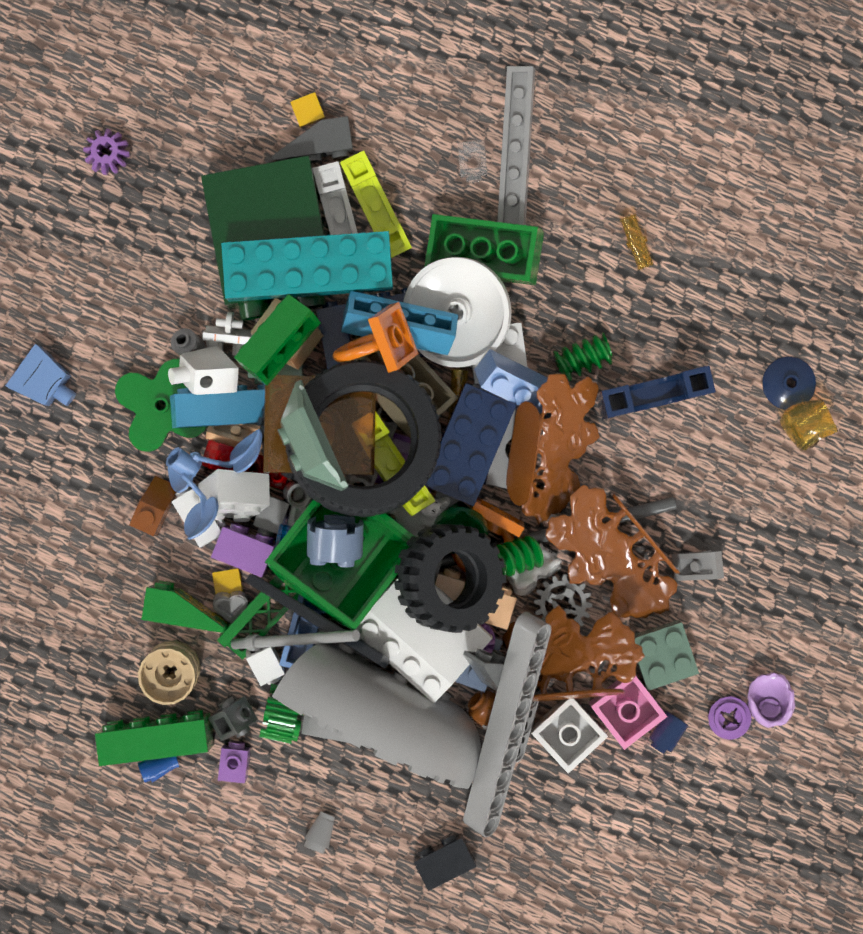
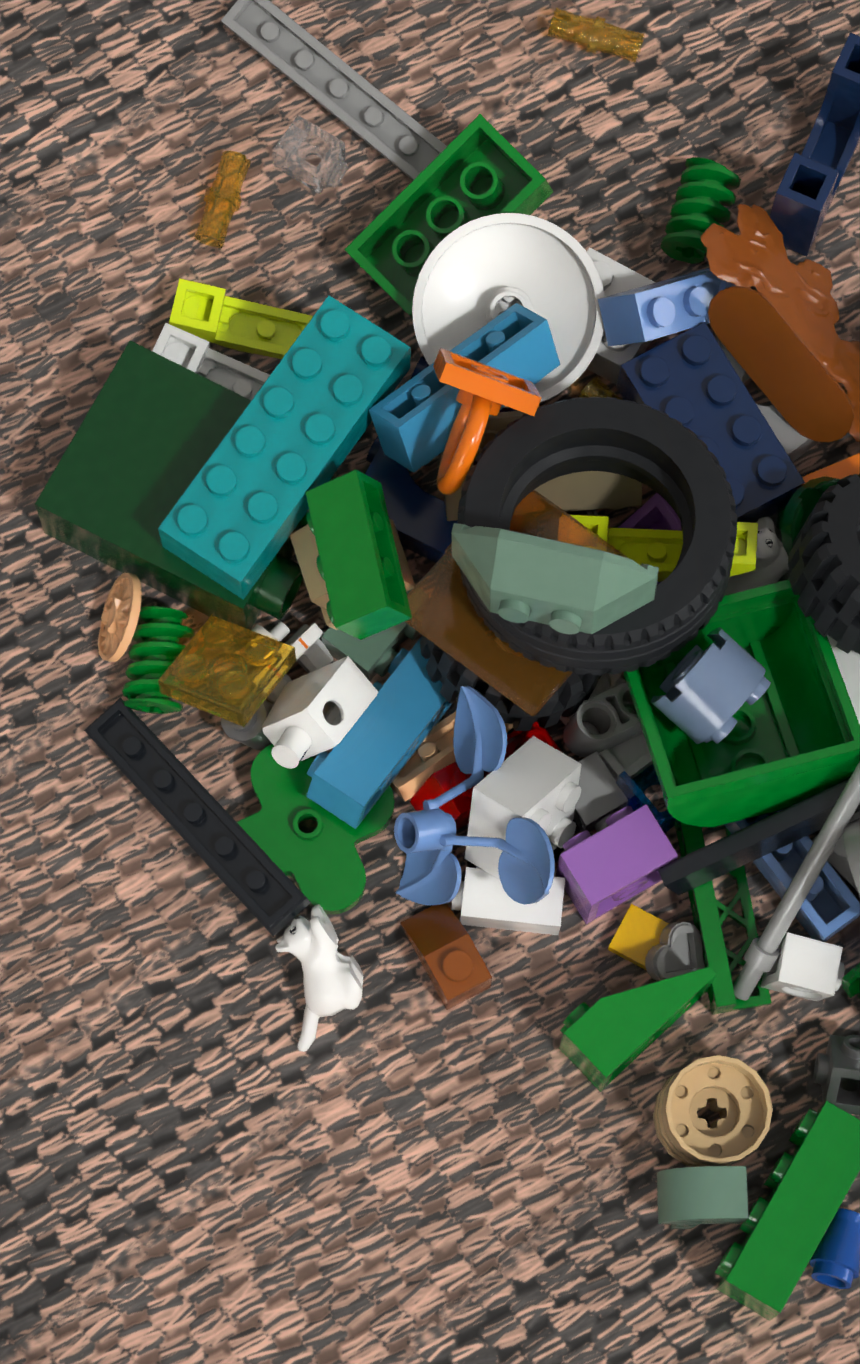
camera: 60 degrees left, 15 degrees down
medium blue torso [5,344,76,406] -> none
dark grey slope [272,116,354,163] -> none
yellow tile [290,92,325,128] -> none
none -> black tile [84,697,311,937]
none -> light nougat wheel [98,573,142,662]
none -> green piece [122,606,195,714]
none -> clear yellow plate [158,615,296,727]
none -> clear yellow pin [195,151,251,248]
none -> white animal [275,904,363,1052]
none -> sand green brick [657,1166,748,1229]

